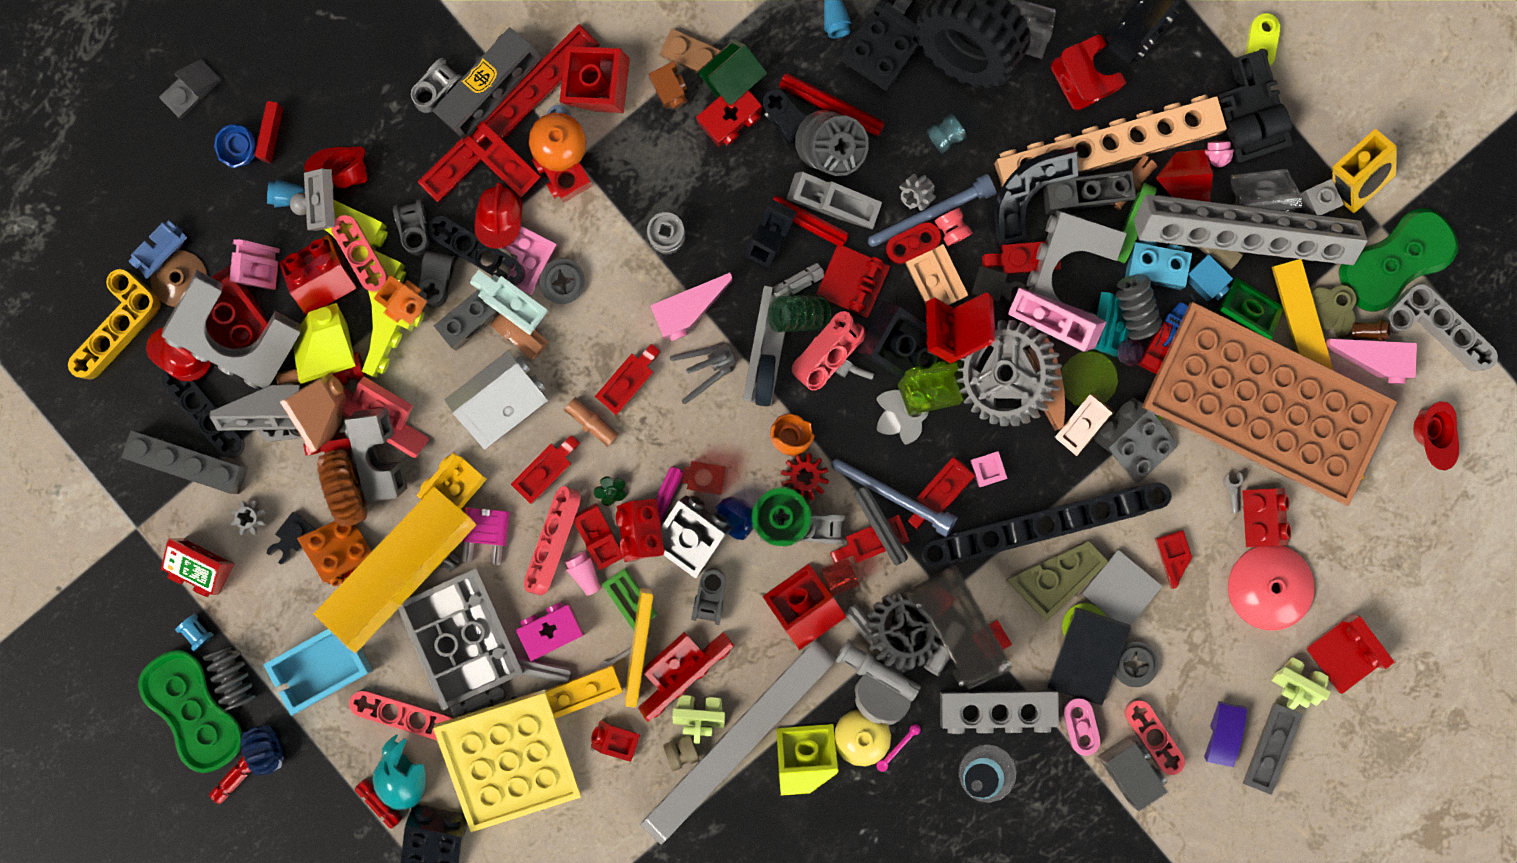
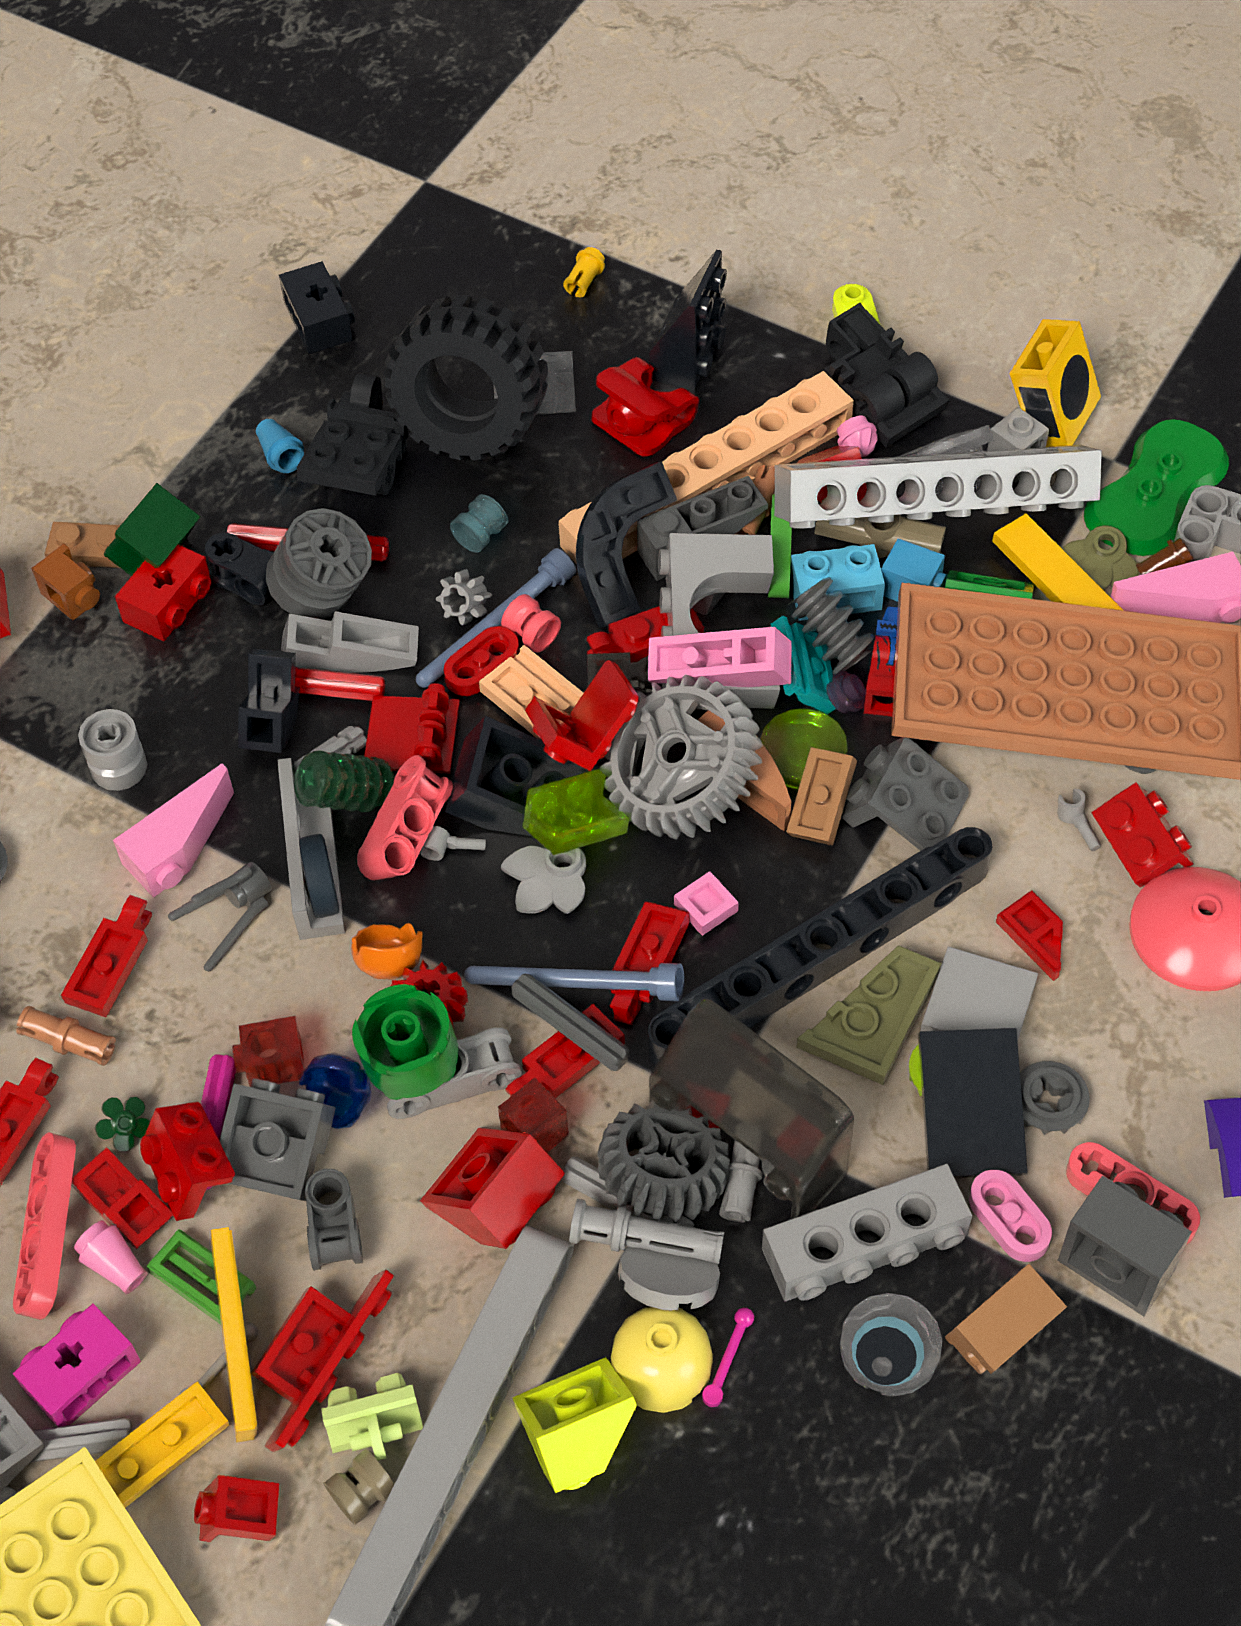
camera: 20 degrees left, 30 degrees down
none -> medium nougat hinge [945,1264,1067,1374]

